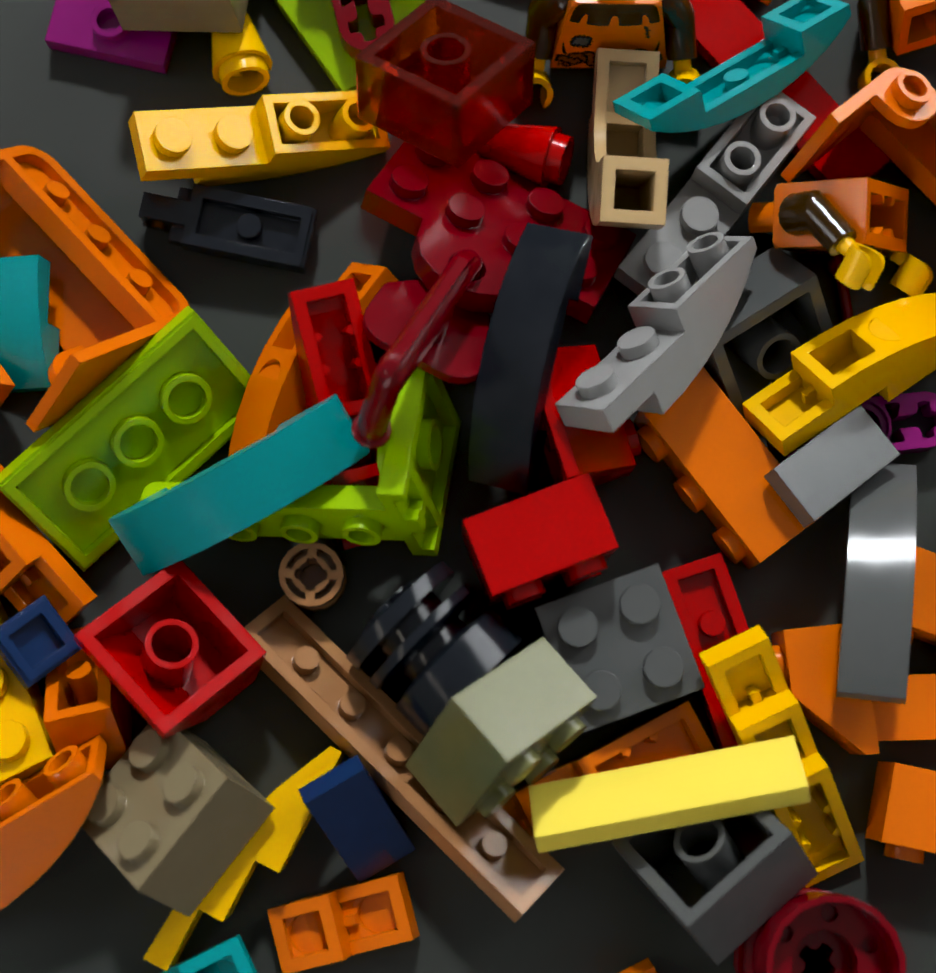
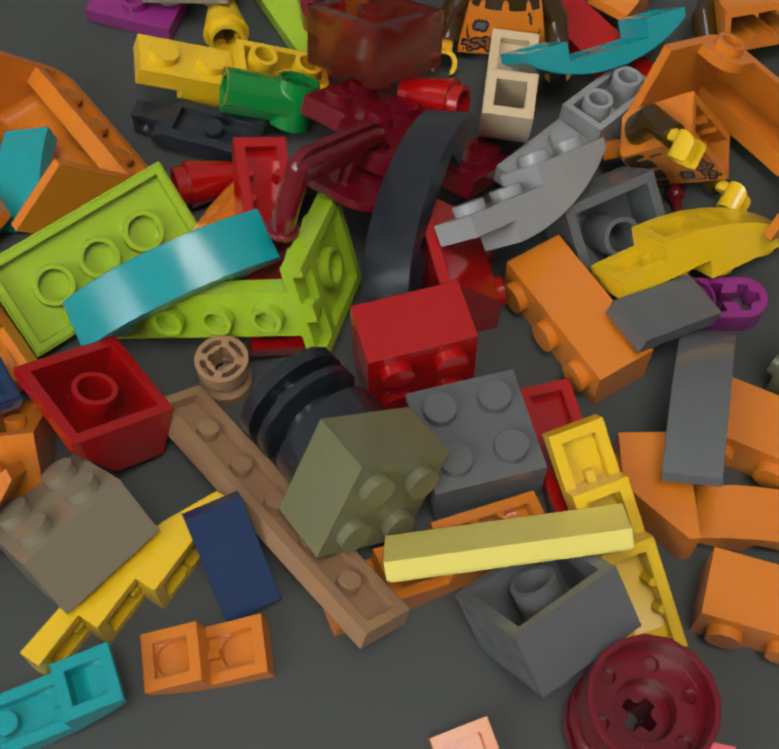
camera: 10 degrees right, 20 degrees down
none -> red cone [170,160,233,209]
none -> green piece [218,66,320,134]

